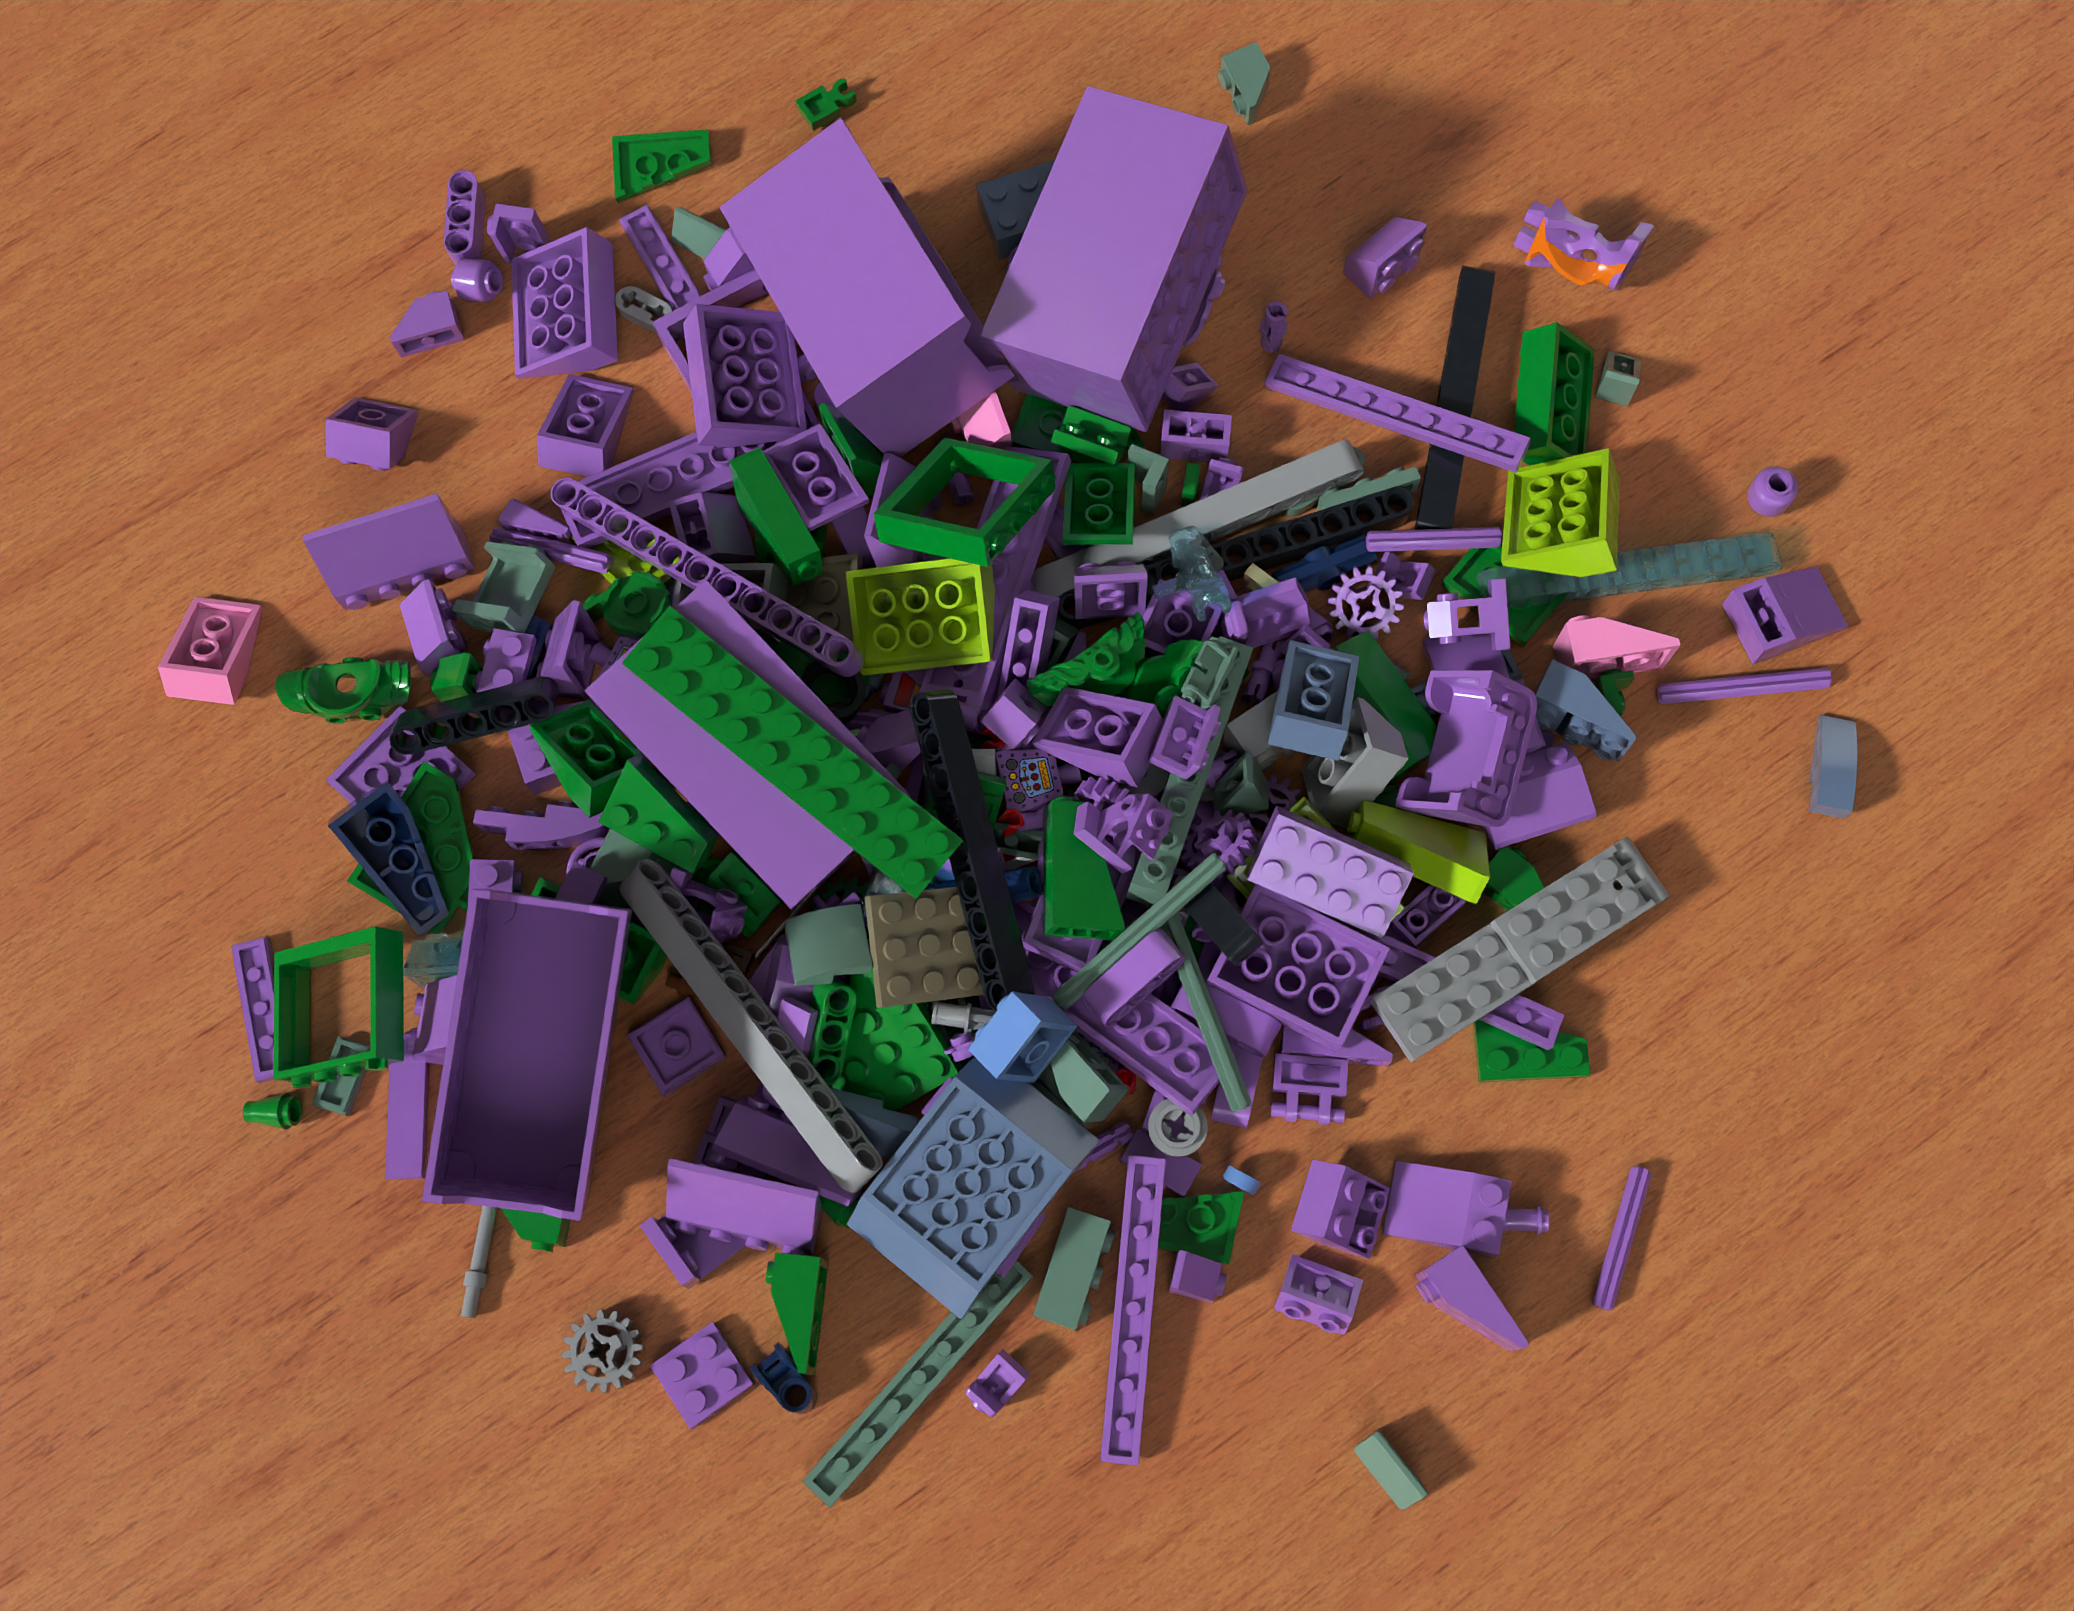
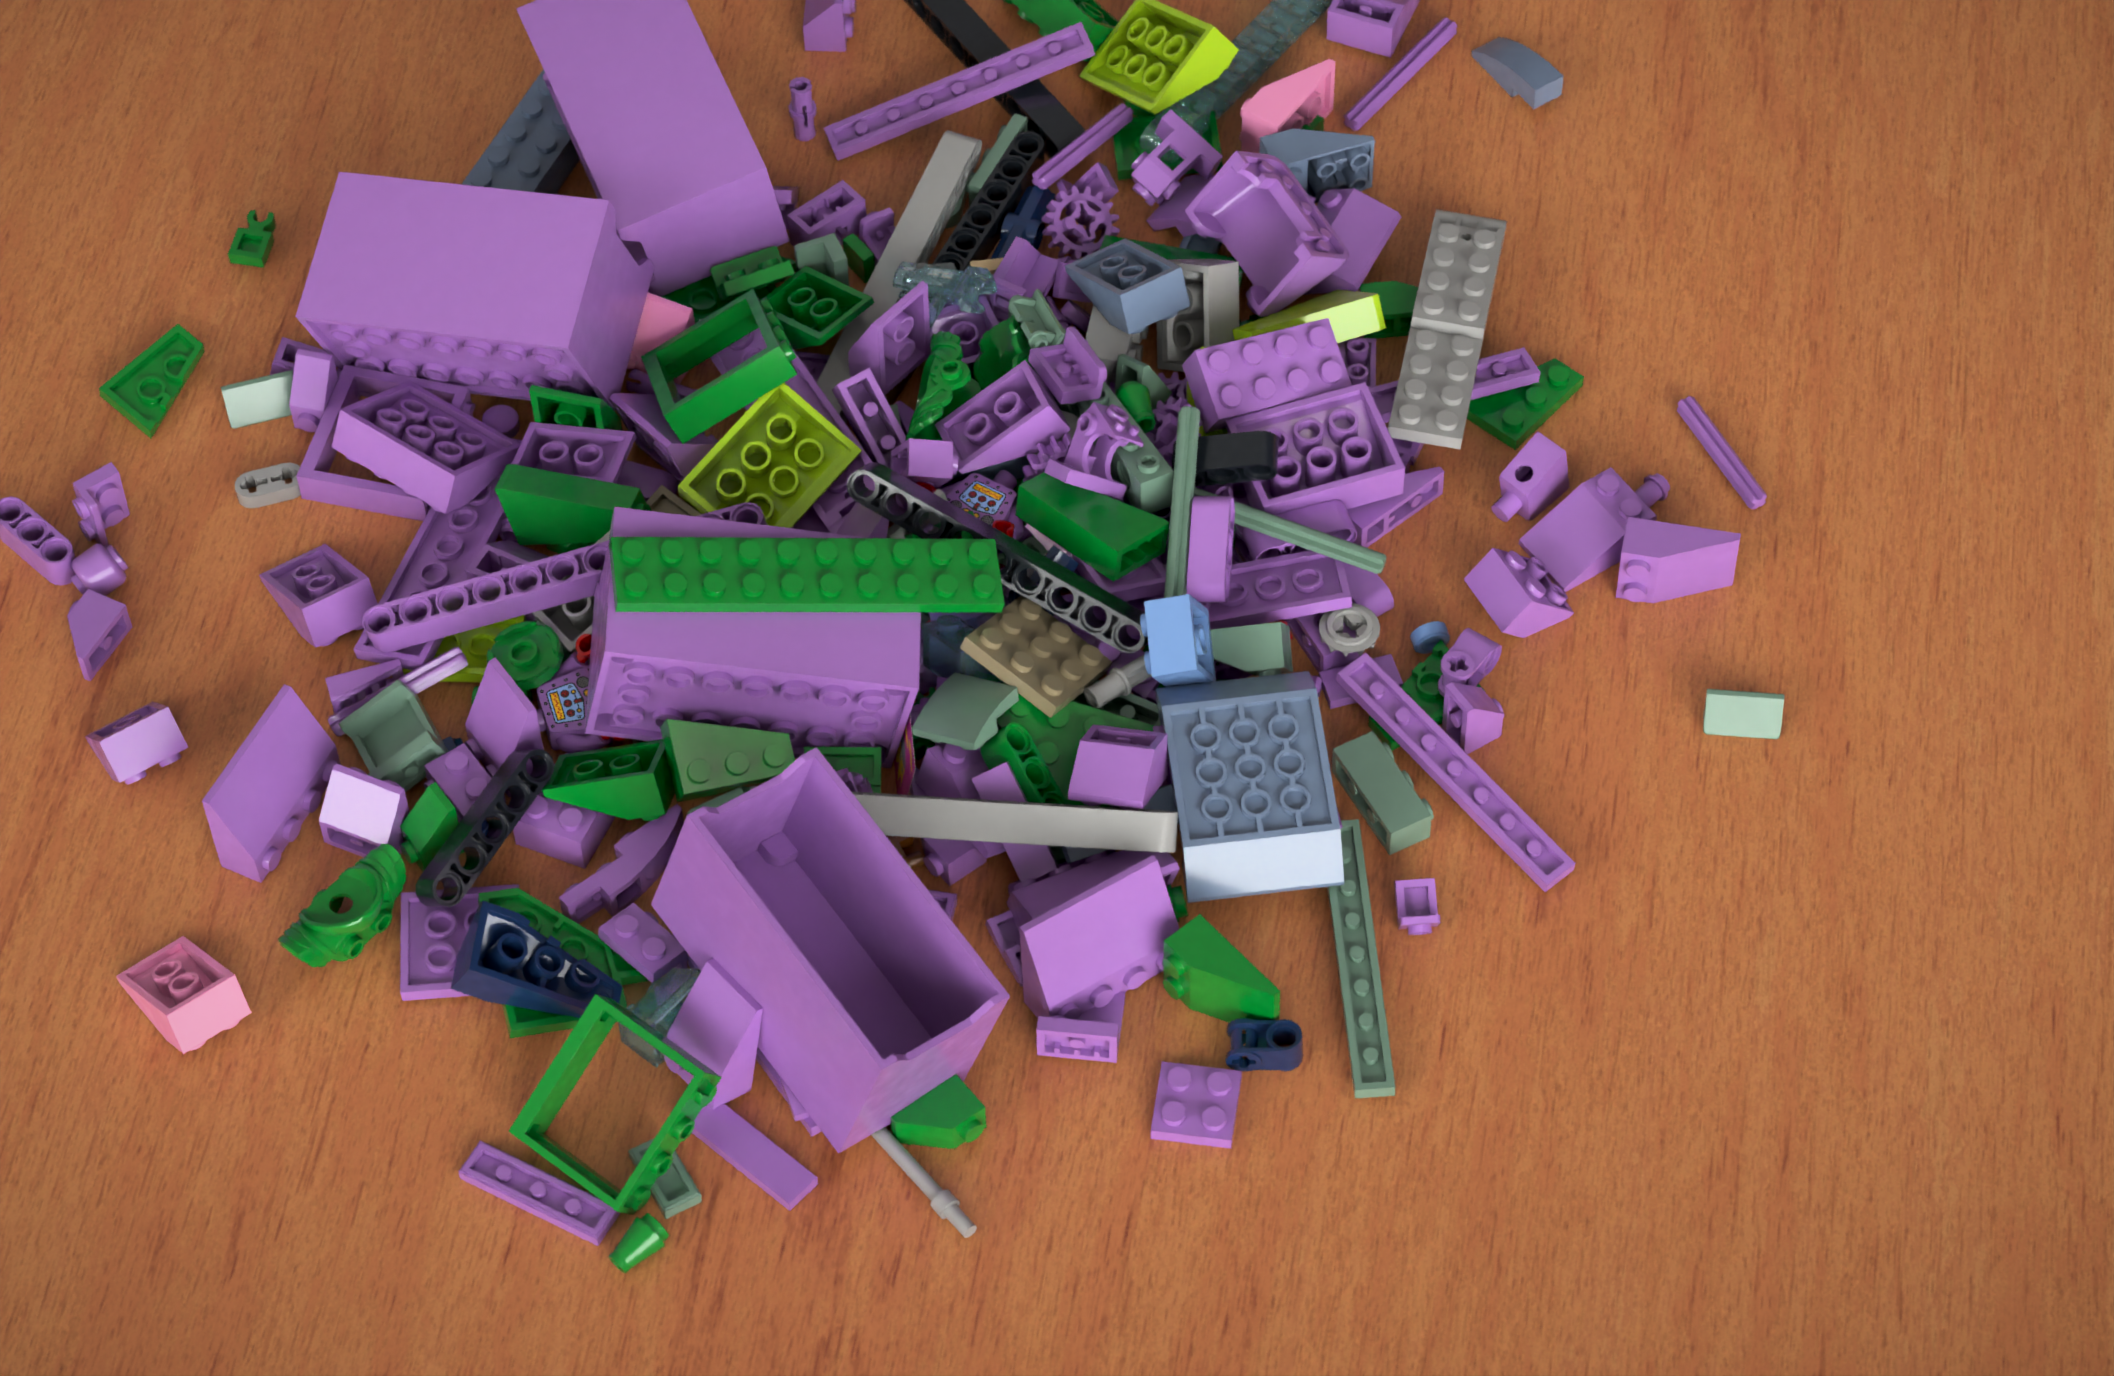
camera: 50 degrees left, 20 degrees down
medium lavender slope [511,227,618,379] -> none
light grey gear [561,1310,645,1393] -> none
medium lavender tile [619,204,701,311] -> none
medium lavender plate [944,1031,975,1062] -> none
medium lavender plate [1270,1053,1348,1125] -> none
medium lavender bracket [1274,1254,1363,1334] -> none
none -> medium lavender slope [1068,724,1168,810]
none -> green cone [1115,381,1156,433]
none -> medium lavender piece [1438,628,1502,697]
none -> medium lavender torso [1491,431,1569,522]

